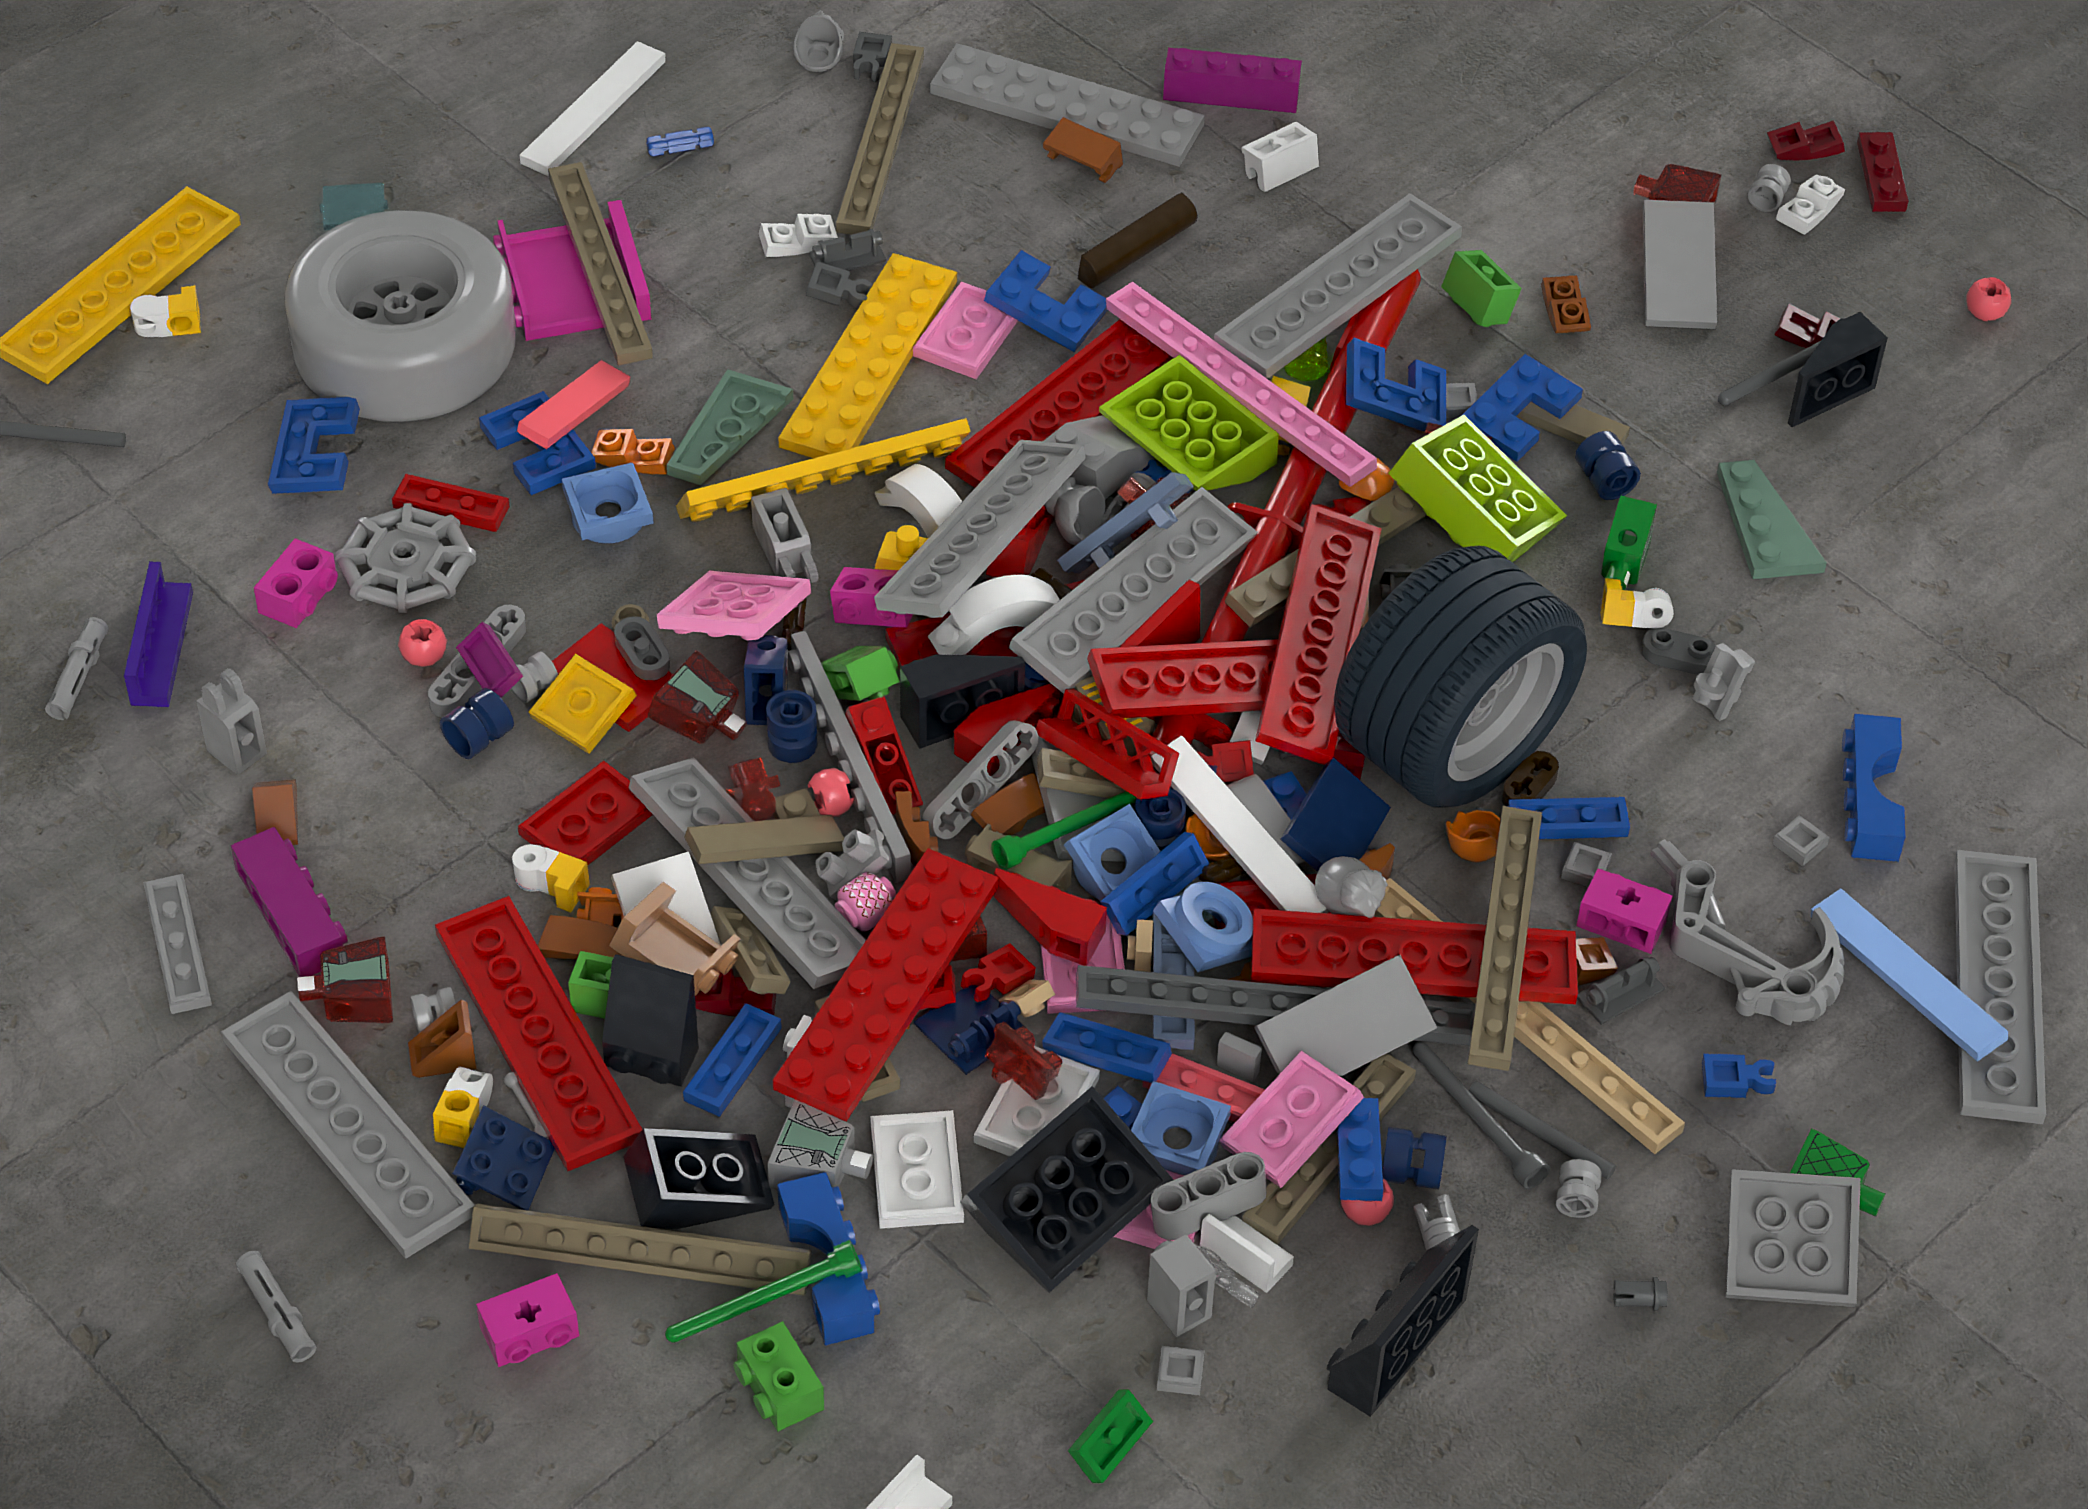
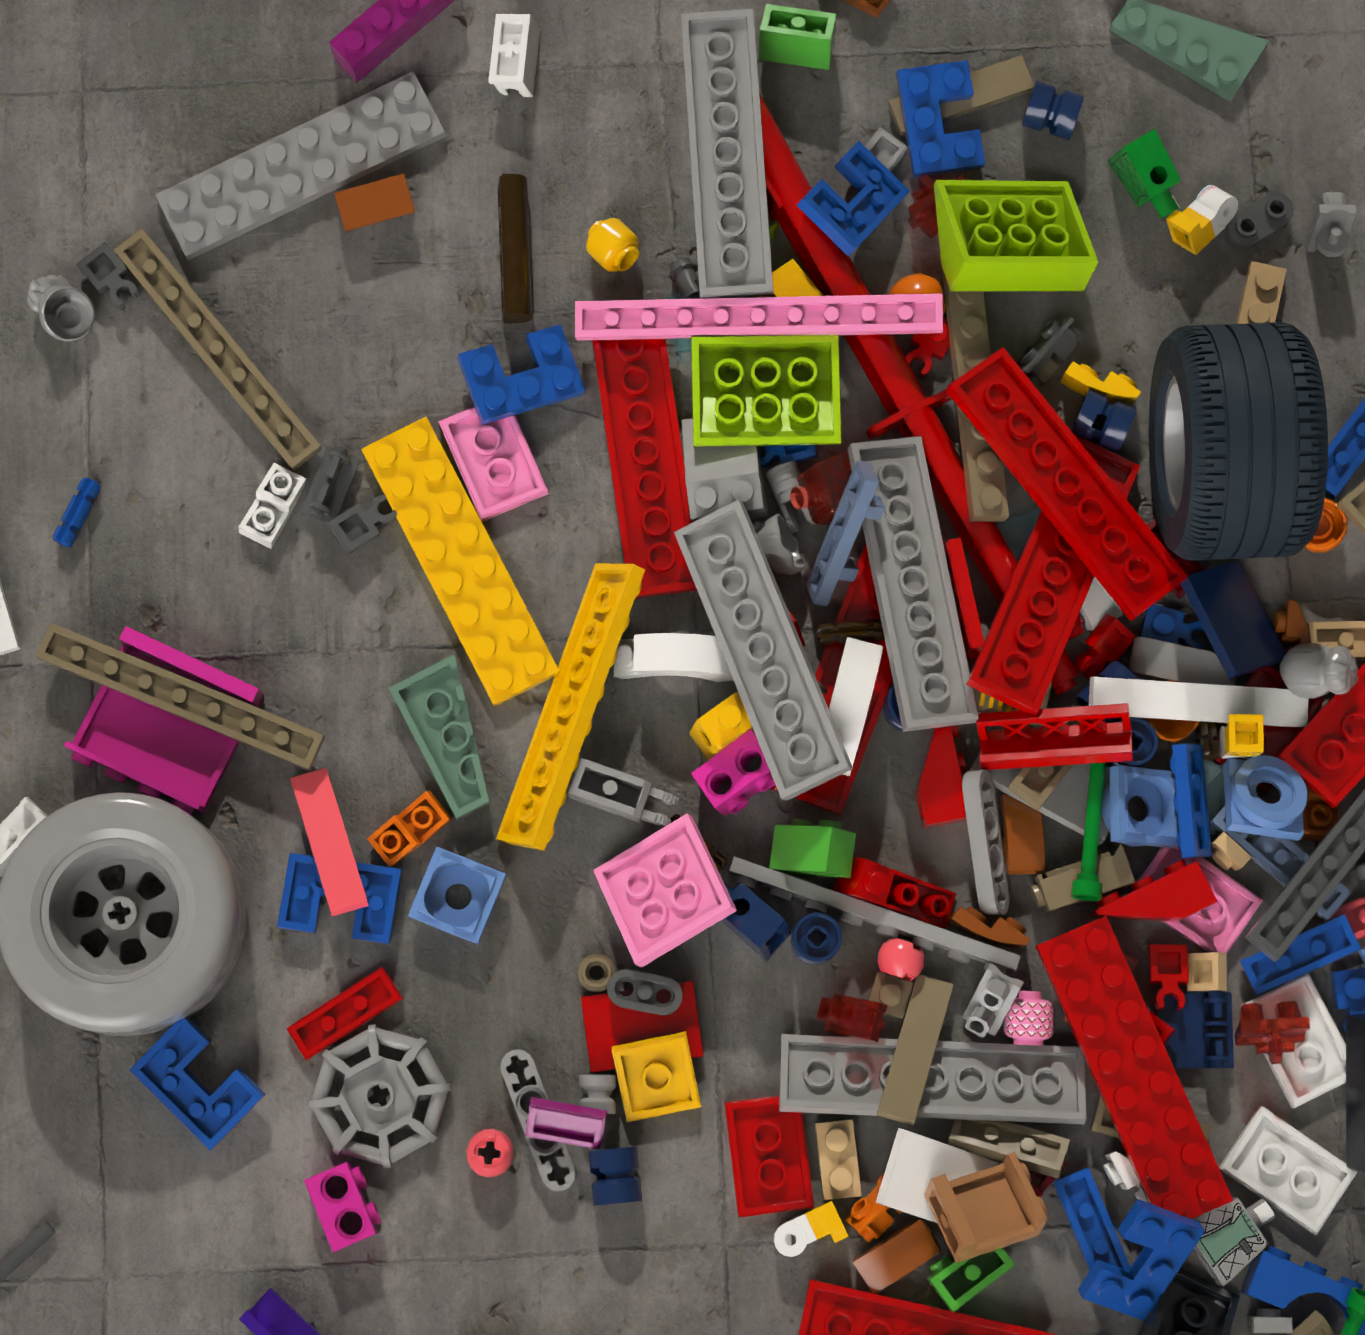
camera: 50 degrees left, 30 degrees up
black slope [602,954,699,1087] -> none
clear red torso [647,650,747,744] -> none
black slope [900,654,1025,749] -> none
none -> yellow head [586,218,639,272]
none -> tan plate [815,1119,862,1200]
none -> blue plate [1078,1199,1205,1321]
none -> yellow leg [1219,714,1264,759]
none -> tan plate [1236,261,1287,324]
none -> light grey plate [1246,1308,1293,1334]

